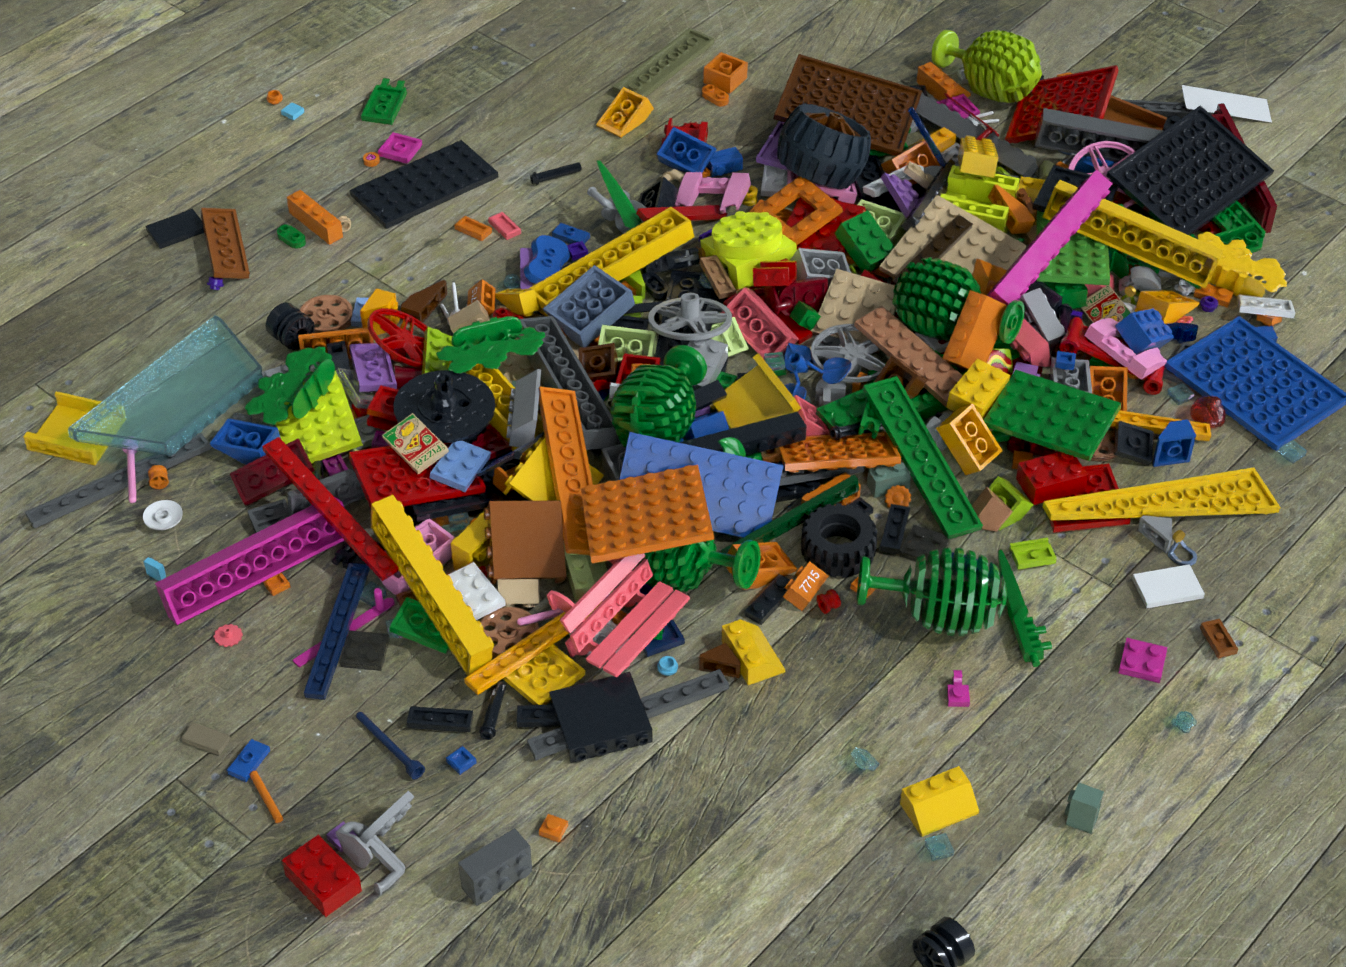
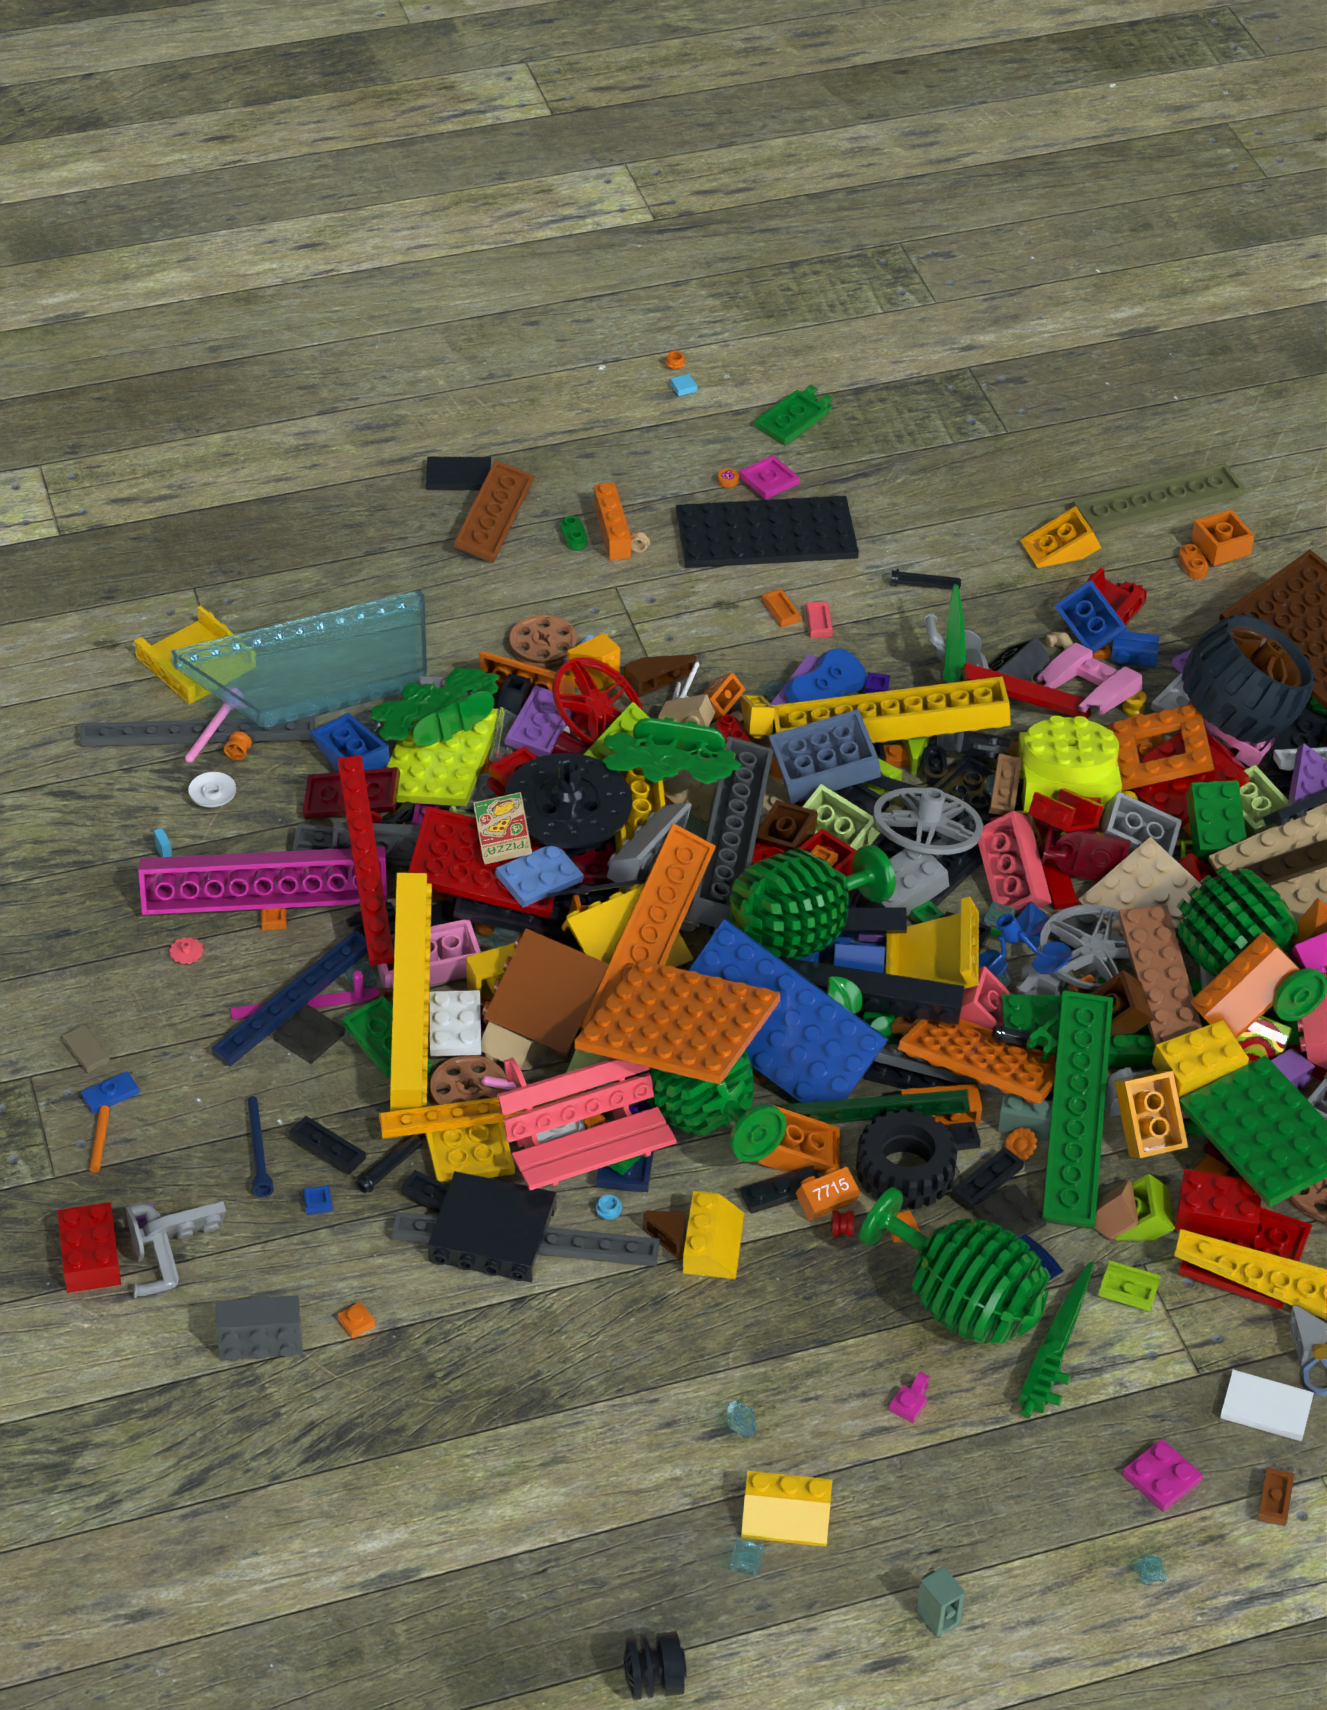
camera: 30 degrees right, 0 degrees up
dark purple plate [206,277,224,290] -> none
black wheel [265,302,315,350] -> none
blue plate [552,223,590,244] -> none
yellowish green slope [710,317,749,357] -> none
green brick [790,301,821,330] -> none

